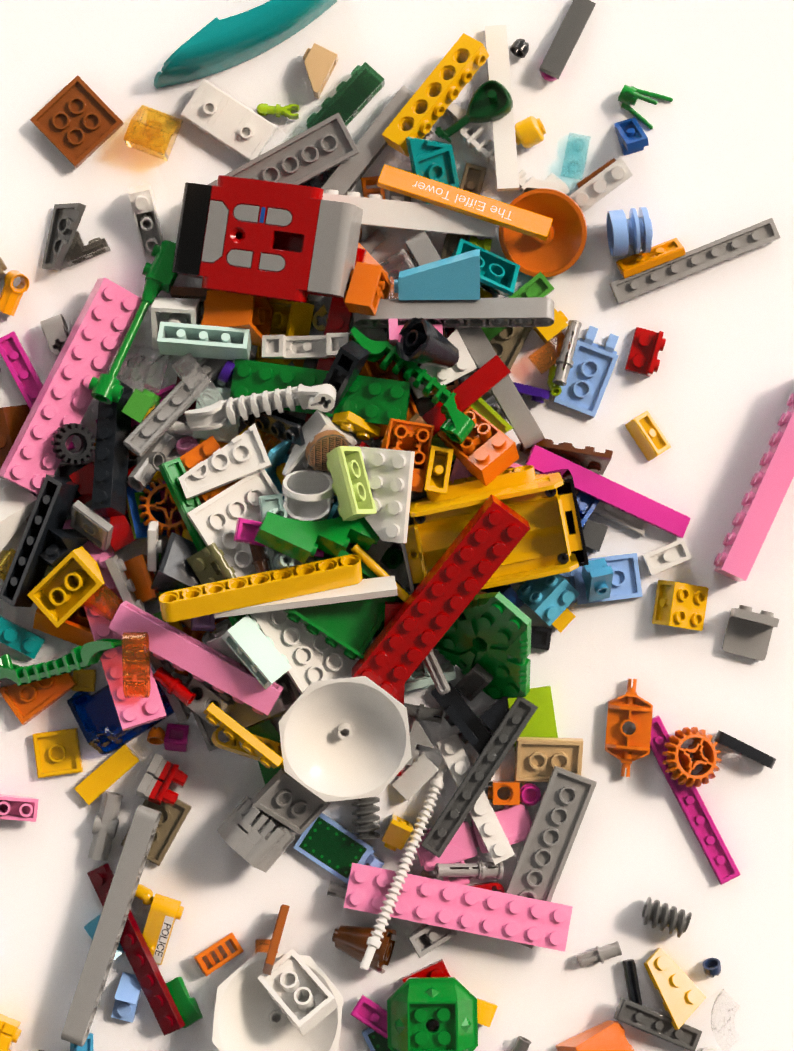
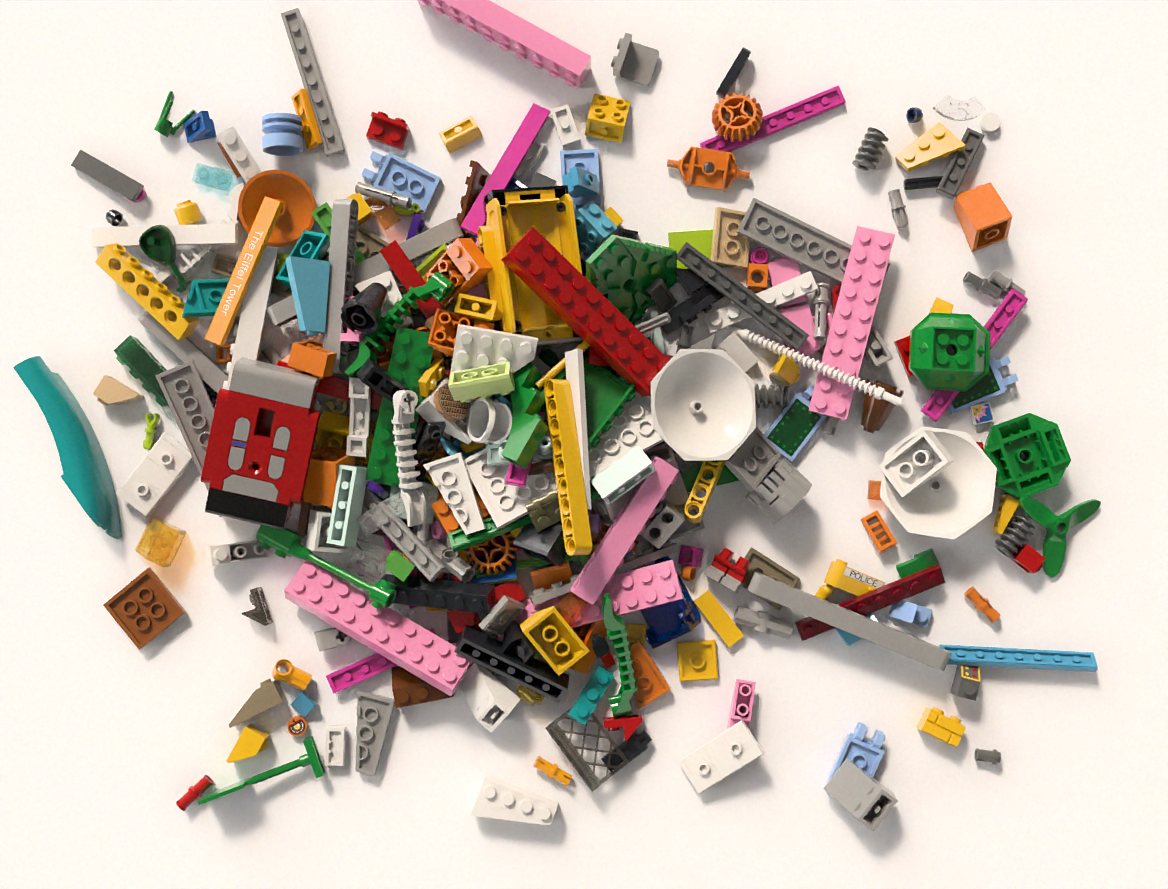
camera: 85 degrees left, 0 degrees up
dark grey wing [42,203,87,270] -> none
black tyre [51,423,96,464] -> none
clear orange beam [122,632,151,698] -> none
white plate [147,521,163,571] -> none
red pin [153,667,196,706] -> none
yellow plate [203,703,284,769] -> none
dark orange tile [262,904,290,976] -> none
none -> black piece [592,634,616,669]

